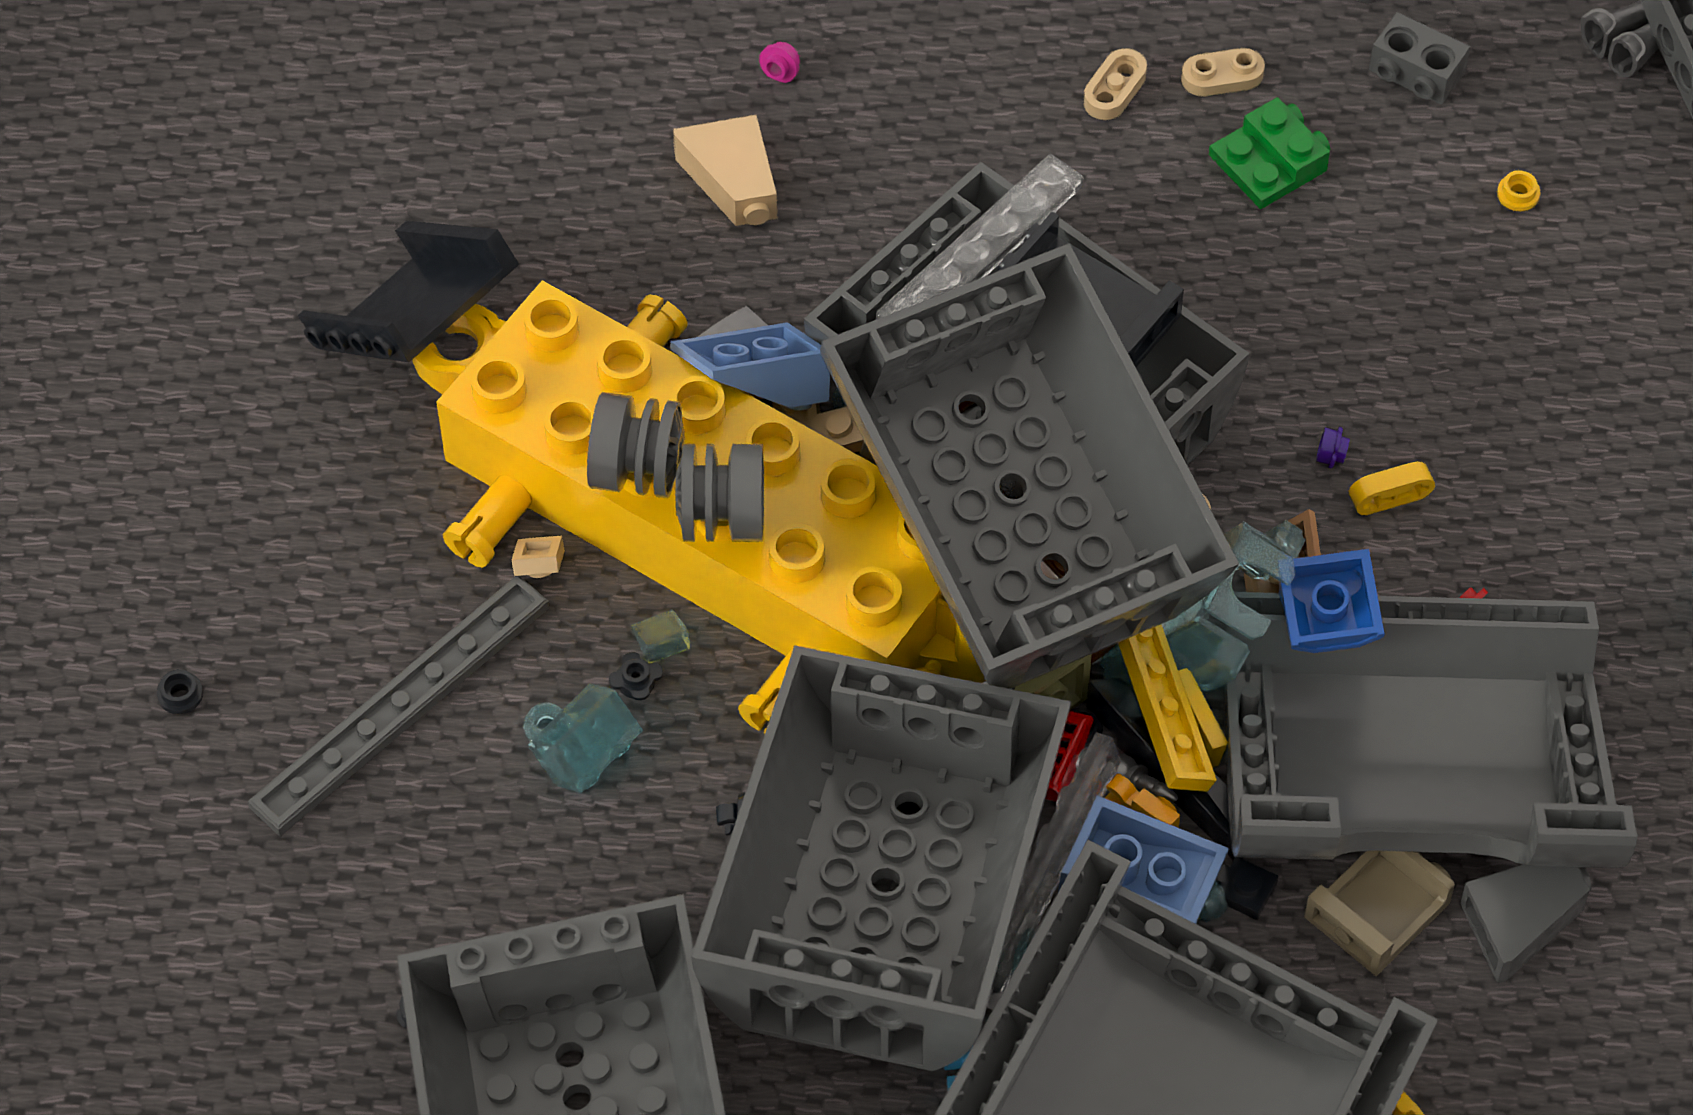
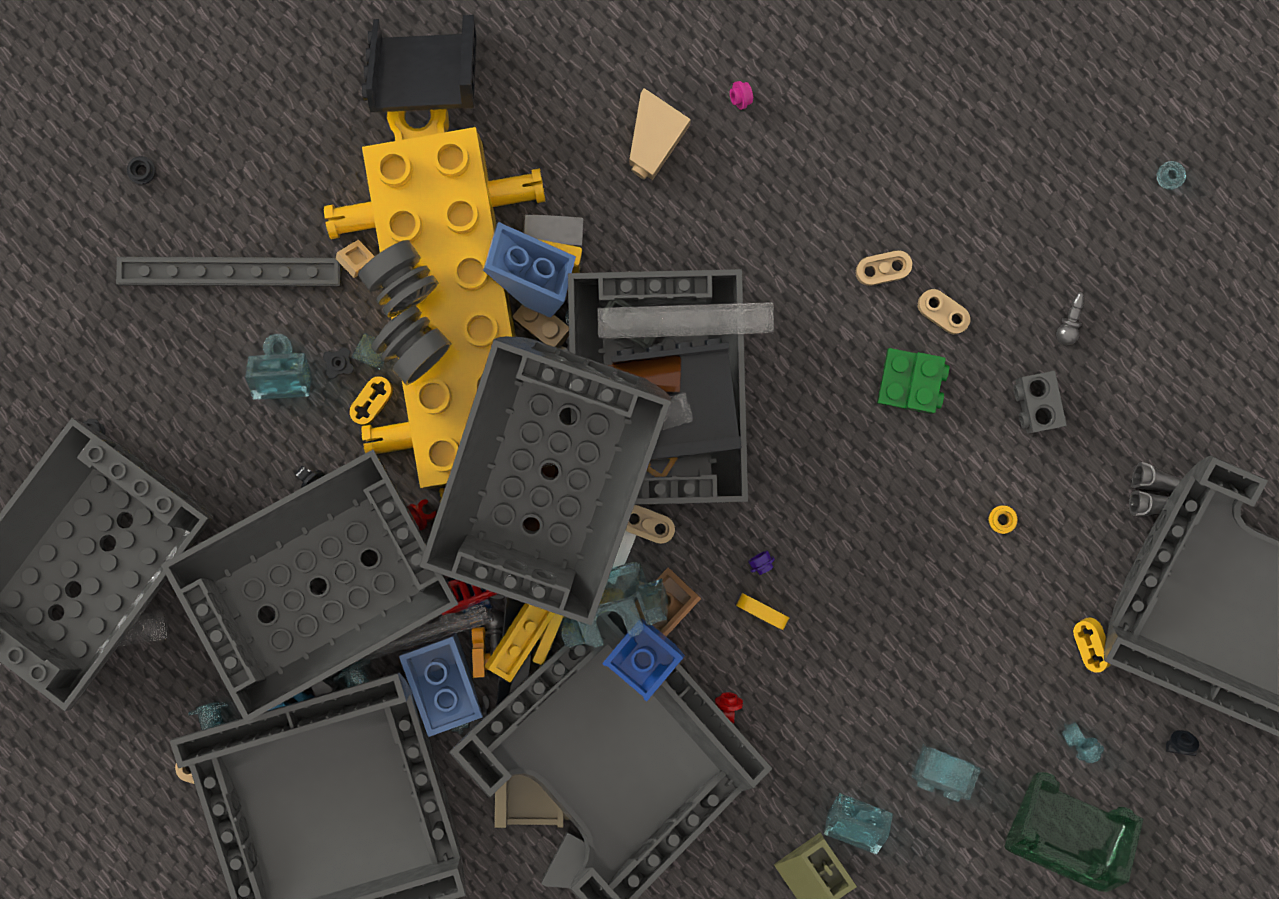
camera: 45 degrees right, 30 degrees up
none -> yellow beam [350,377,393,425]

